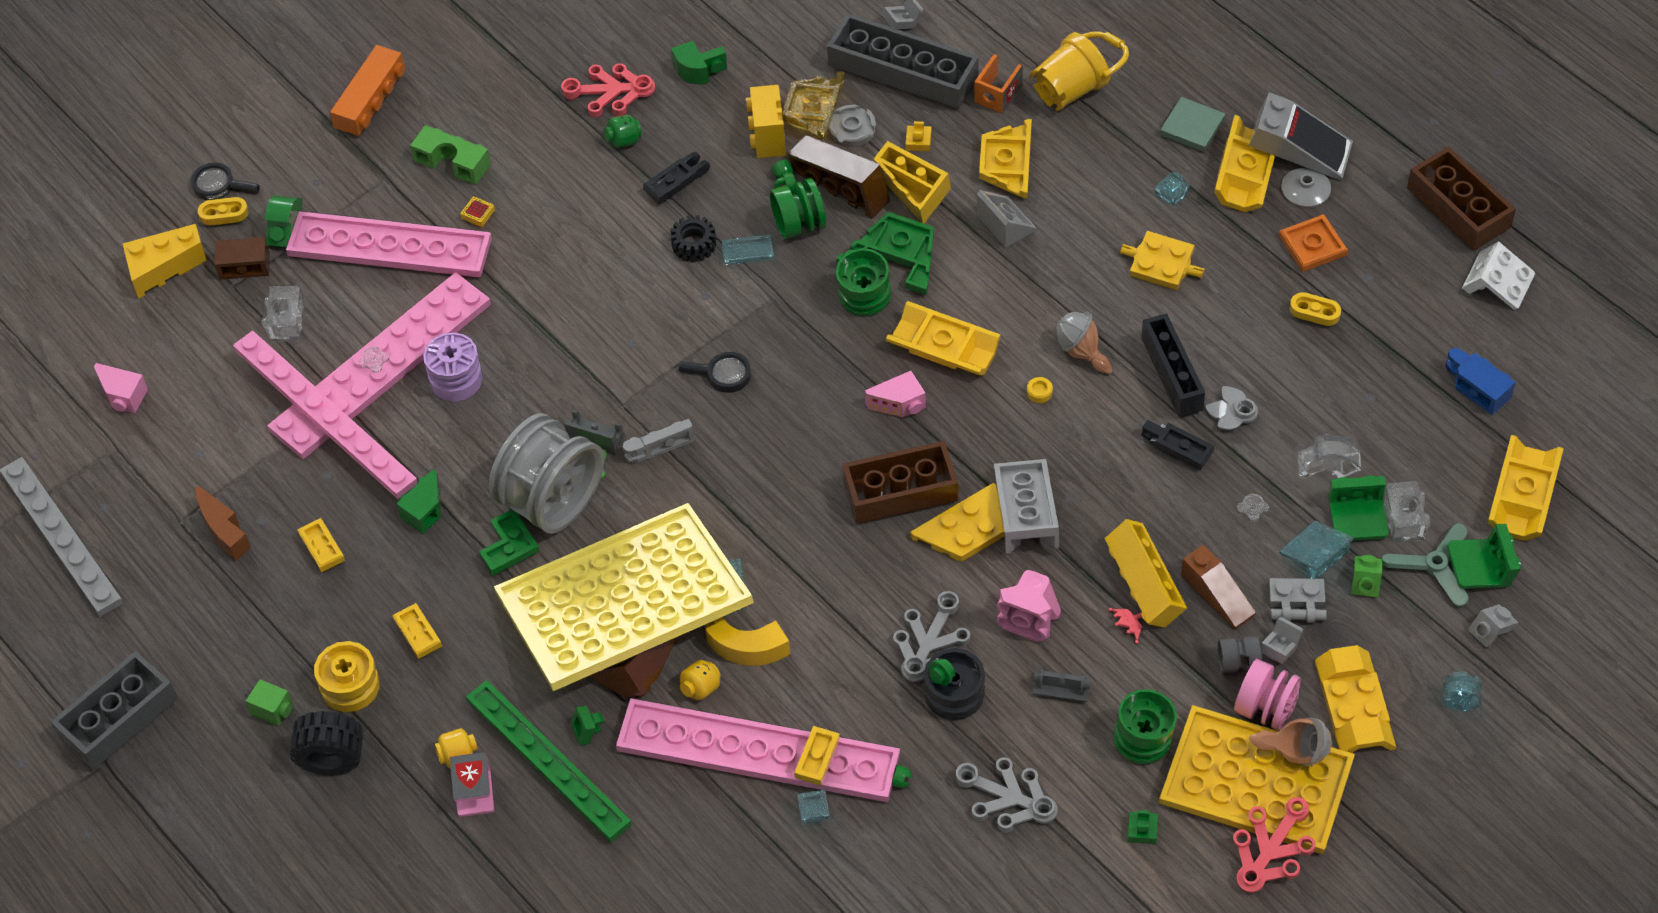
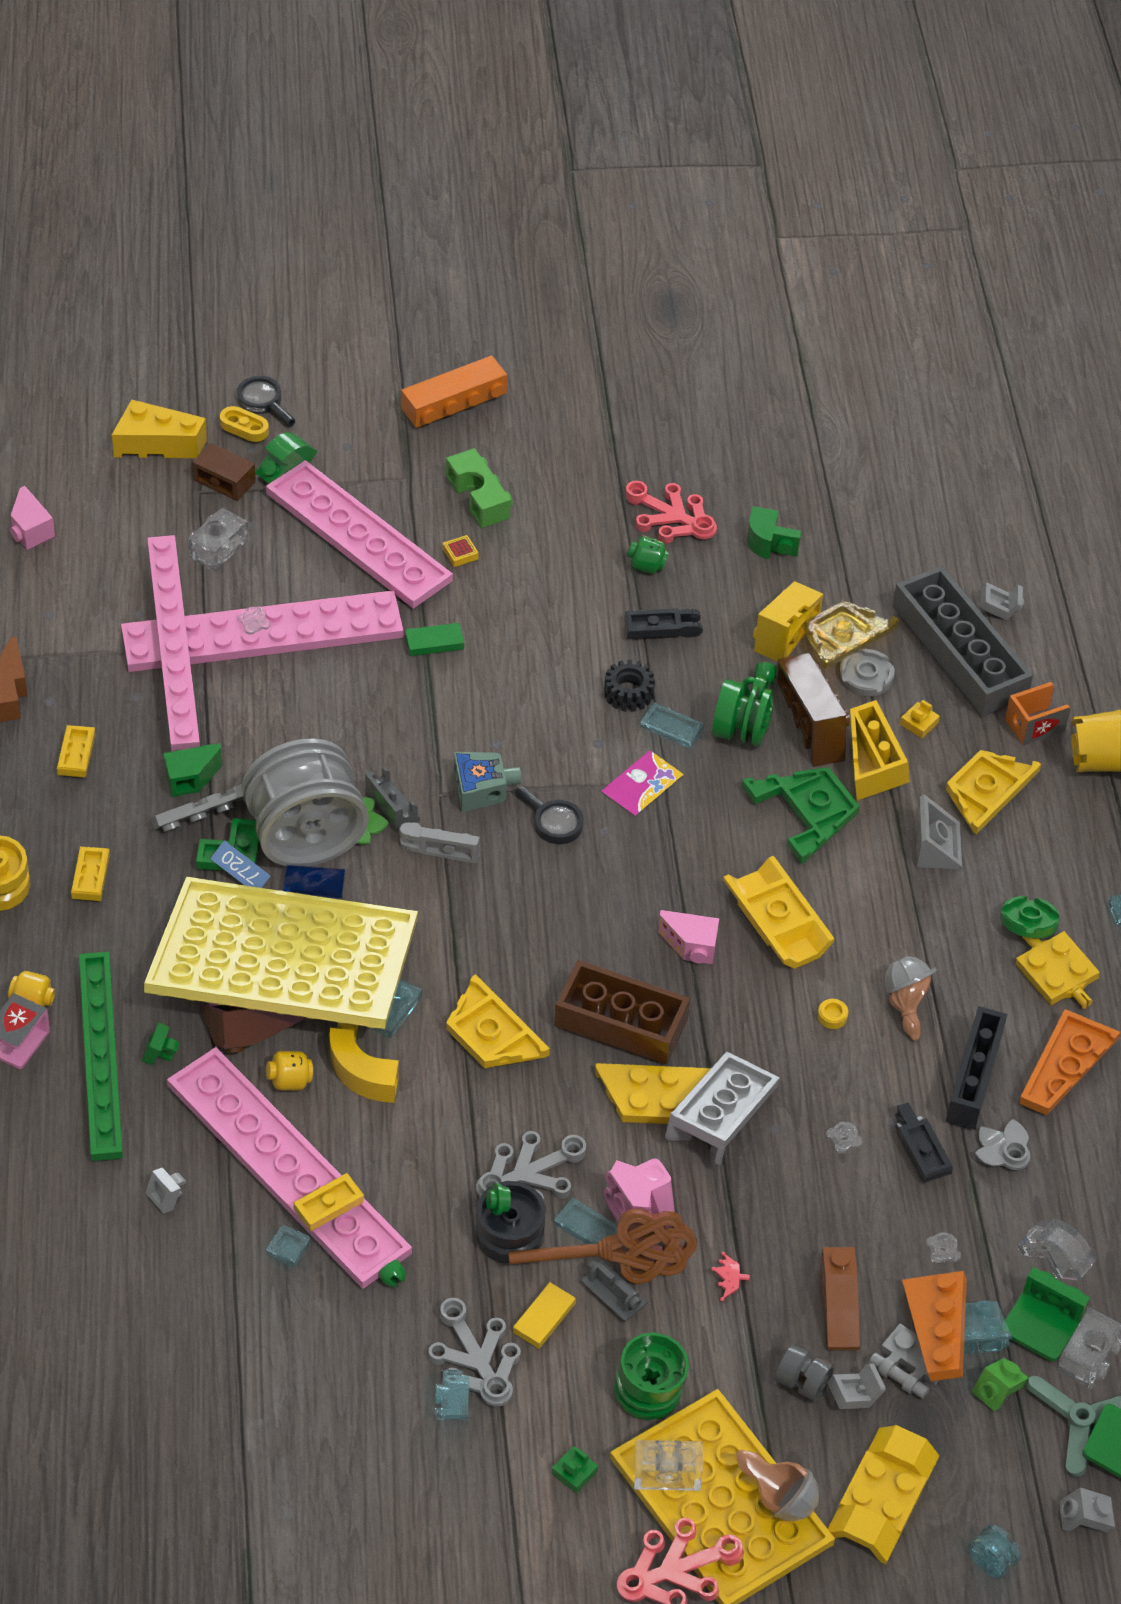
camera: 30 degrees right, 5 degrees down
lavender wheel [423,332,483,402] -> none
green wheel [836,248,892,316] -> none
yellow brick [1104,519,1187,628] -> none
bright pink wheel [1234,659,1301,731] -> none
none -> light grey tile [145,1167,186,1214]
none -> light grey wing [151,784,246,832]
none -> medium blue sticker [210,840,270,888]
none -> clear blue tile [284,865,345,899]
none -> green tile [405,623,464,656]
none -> clear light blue brick [435,1370,469,1420]
none -> yellow wing [446,974,550,1068]
none -> sand green torso [454,752,521,812]
none -> dark orange piece [509,1208,698,1284]
none -> yellow tile [513,1282,576,1349]
none -> clear light blue tile [554,1198,617,1244]
none -> sticker [601,750,684,816]
none -> clear brick [634,1440,703,1491]
none -> clear plate [826,1122,863,1154]
none -> orange wing [902,1271,967,1381]
none -> green tile [1000,896,1059,938]
none -> orange wing [1019,1009,1121,1115]

